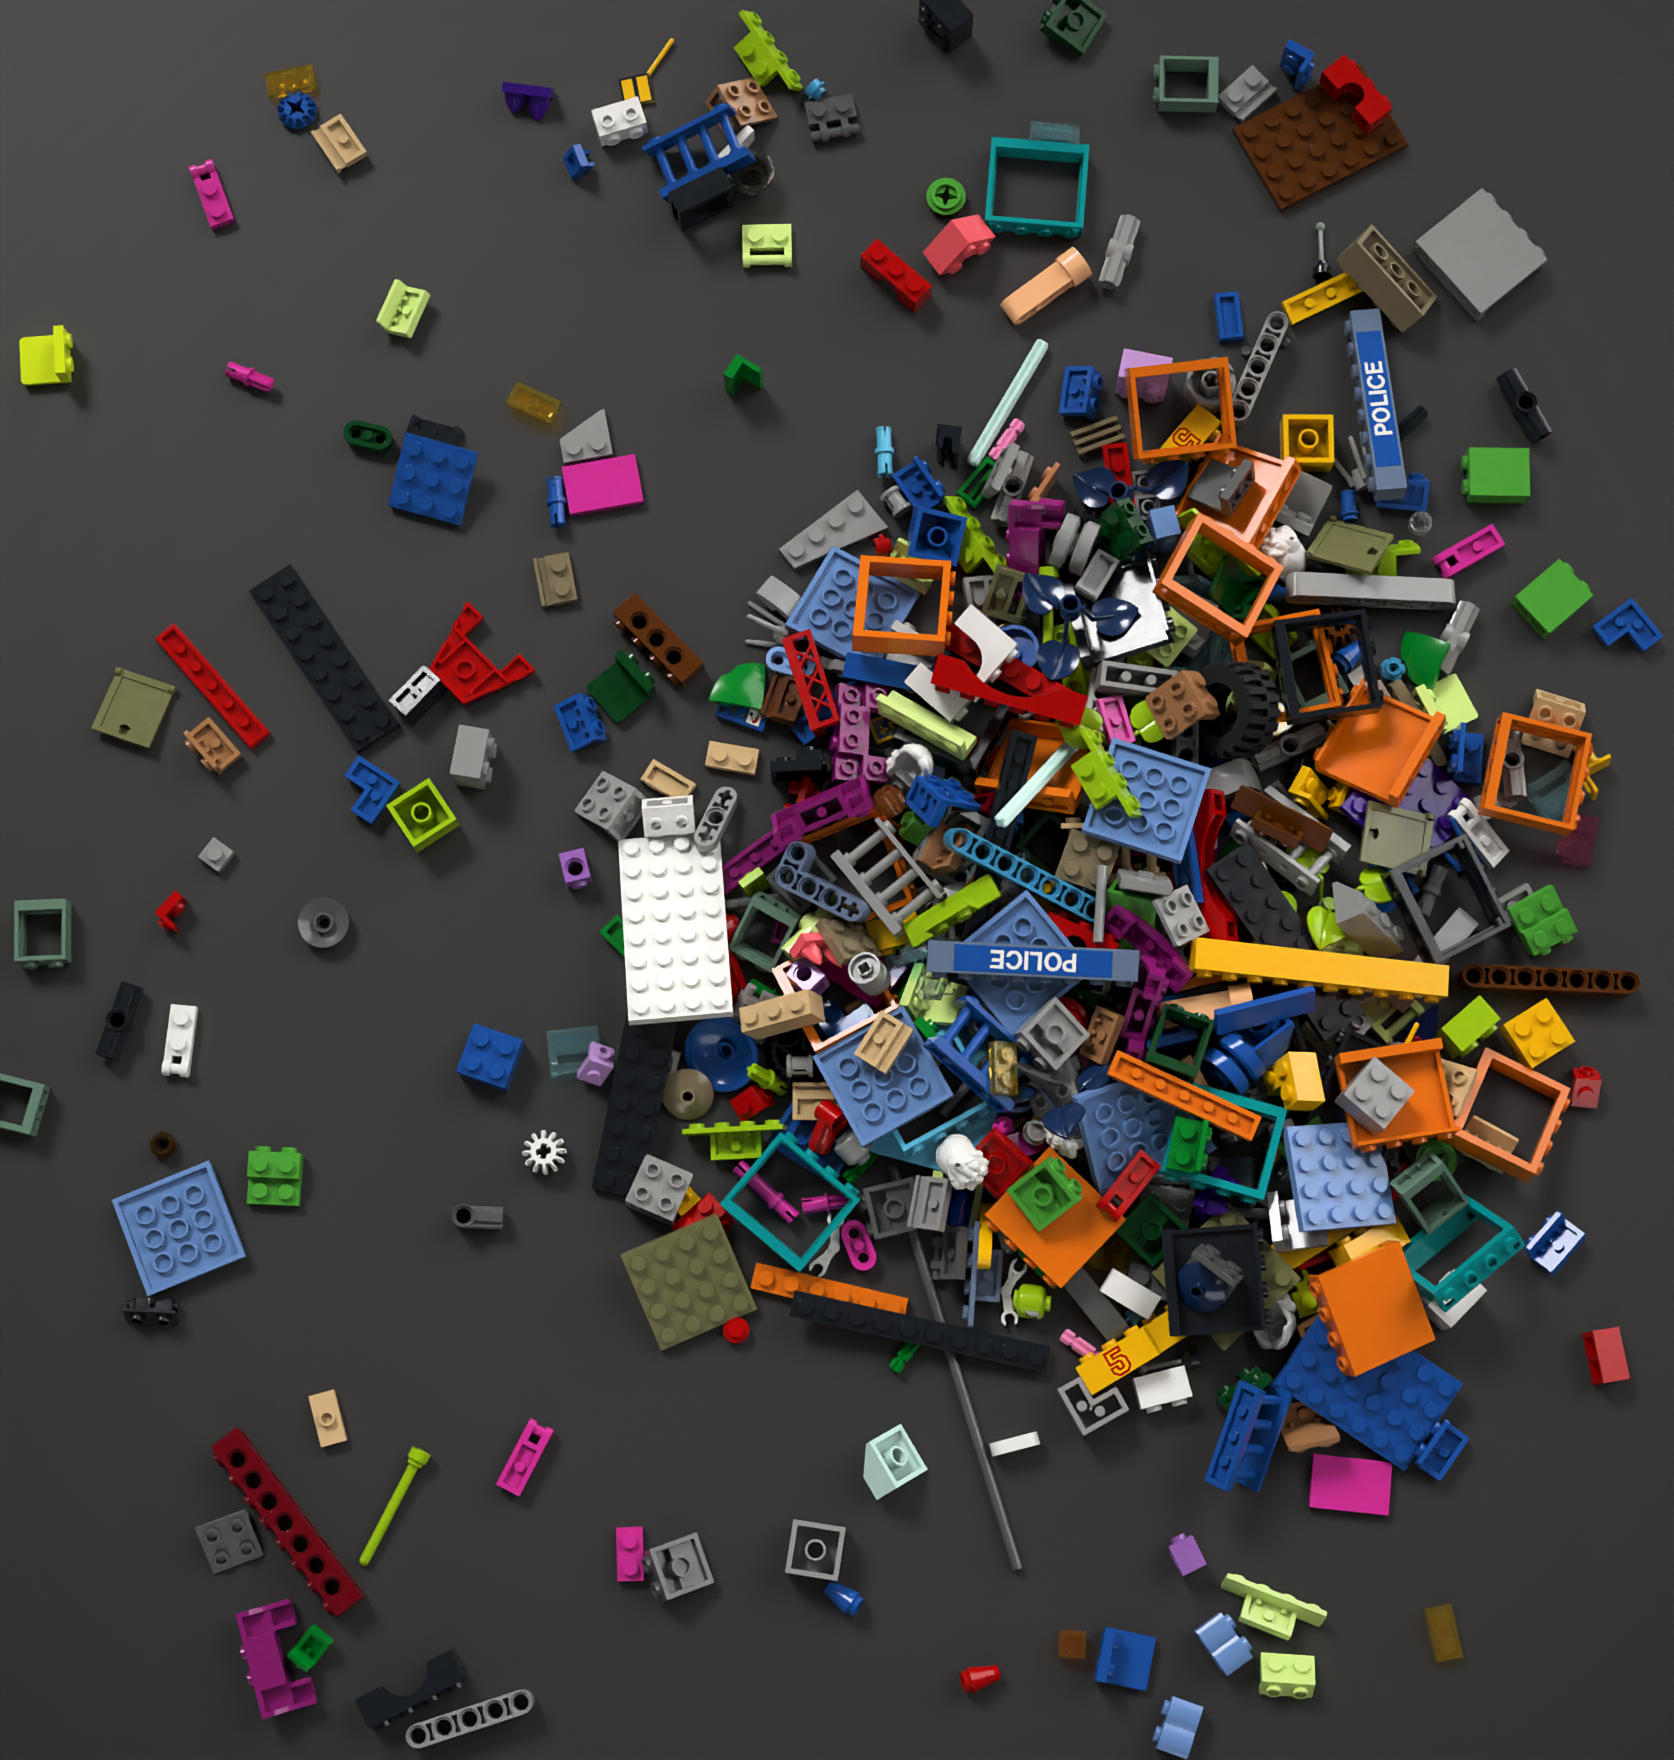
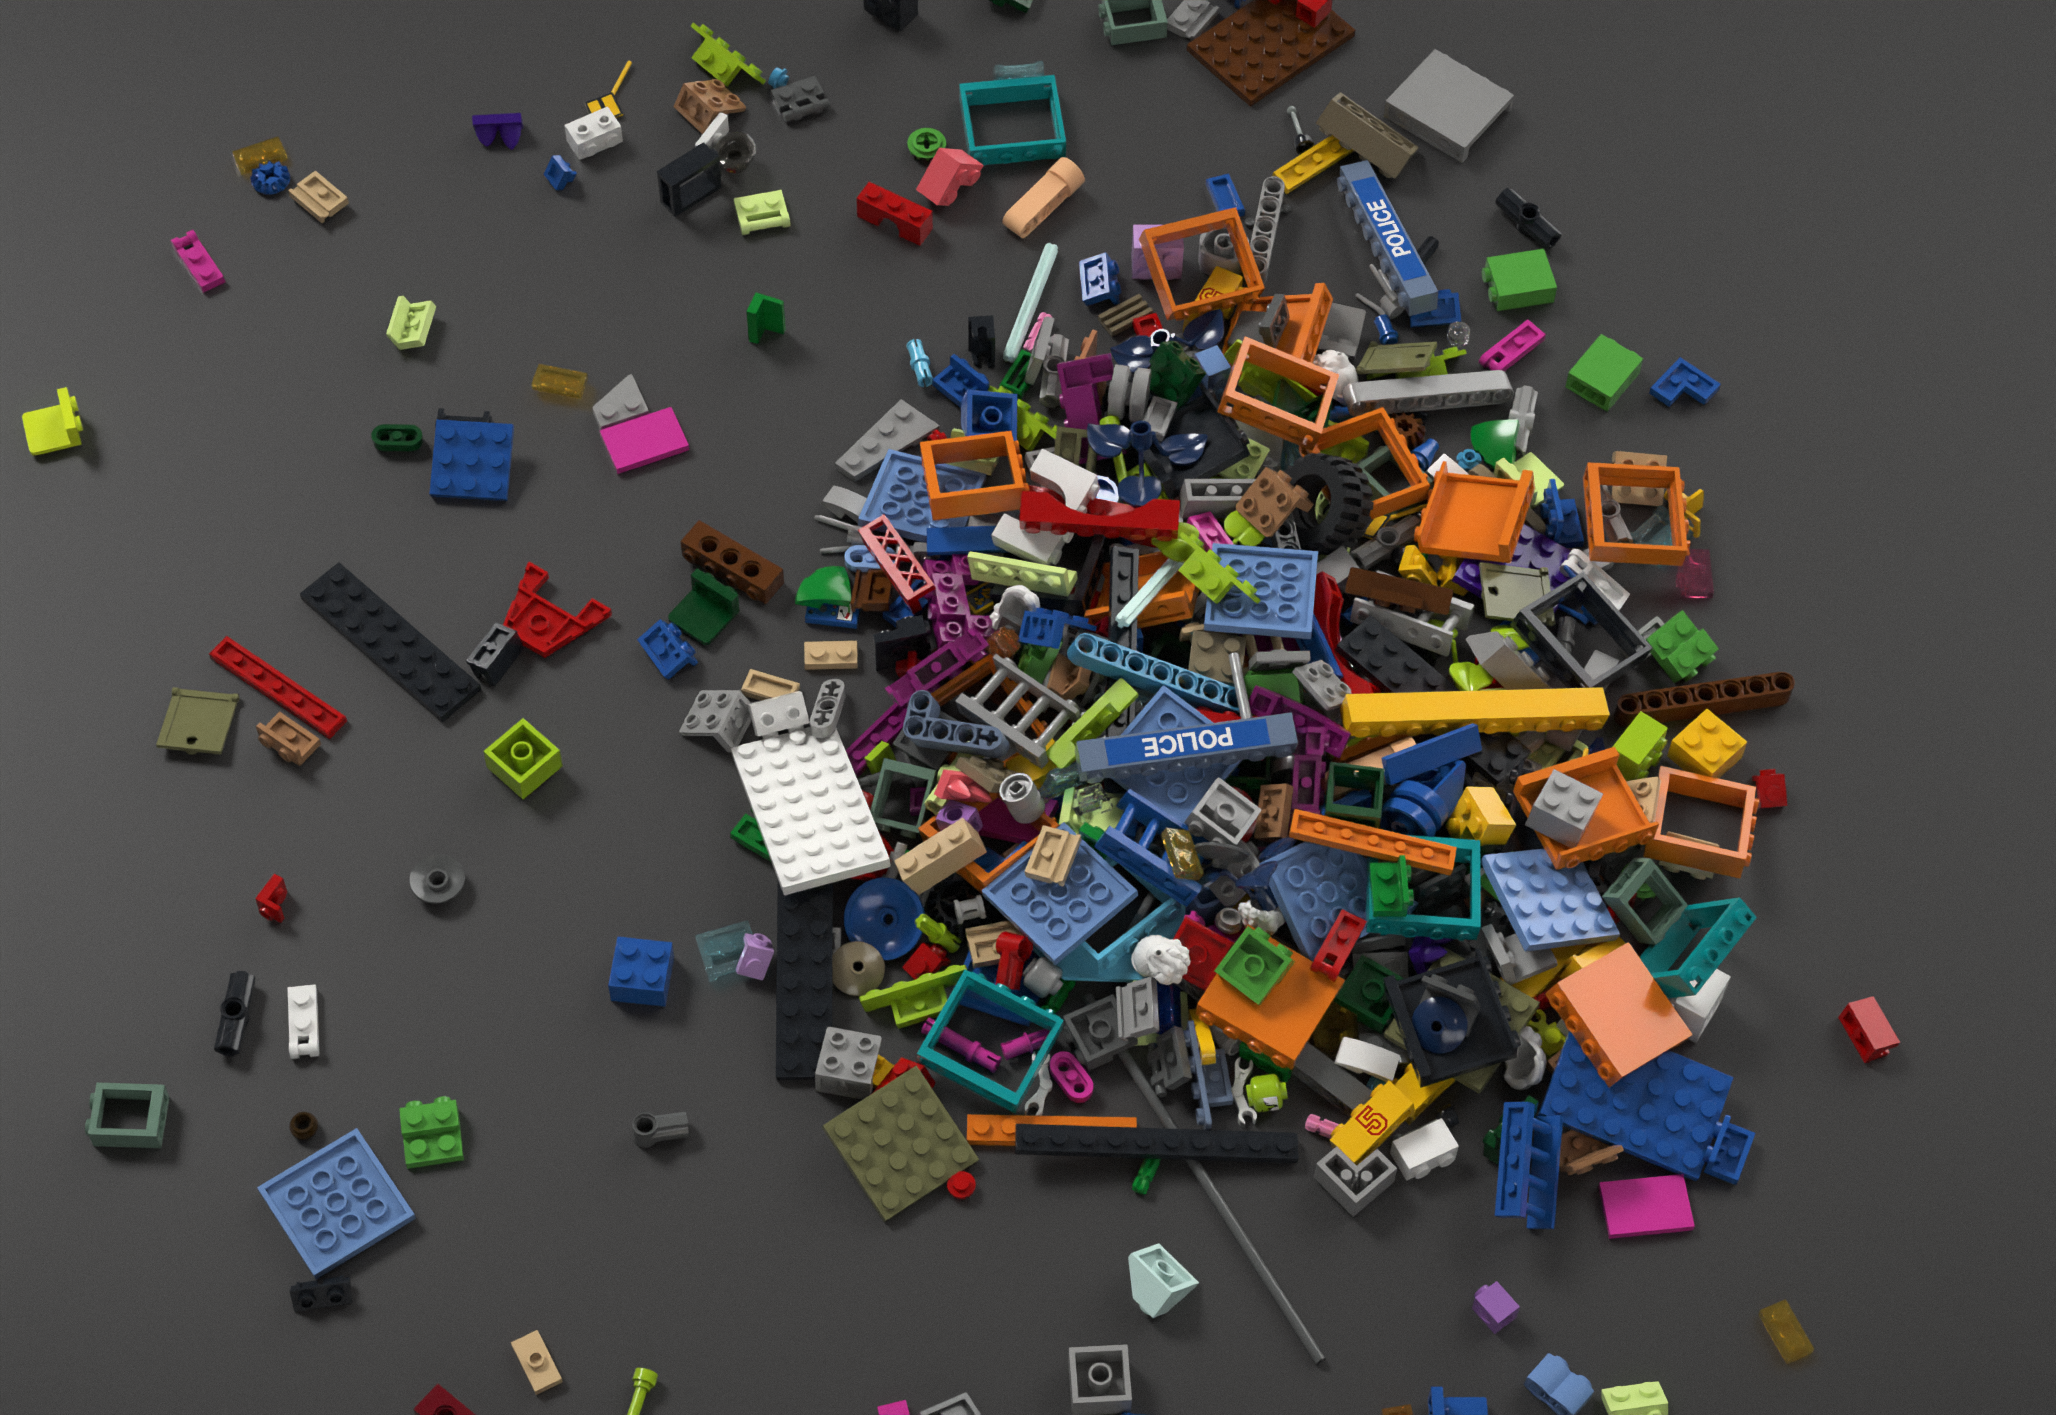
camera: 15 degrees left, 20 degrees down
sand green window [14,899,71,969] -> none
light grey plate [198,837,235,873] -> none
dark pink axle [225,361,274,392] -> none
blue plate [344,755,401,825] -> none
light grey brick [449,725,497,790] -> none
dark pink plate [496,1418,554,1497] -> none
white gear [522,1130,567,1175] -> none
dark tan plate [533,552,578,609] -> none
blue pin [546,476,566,528] -> none
medium lavender brick [559,848,592,889] -> none
blue fence [642,103,756,204] -> none
light grey bush [879,485,912,519] -> none
white beam [989,1431,1040,1457] -> none
light grey piece [1098,214,1141,290] -> none
yellowish green bracket [1220,1573,1328,1640] -> none
black window [1271,609,1384,725] -> none
yellow brick [1279,414,1334,472] -> none
bracket [1525,1211,1586,1276] -> none

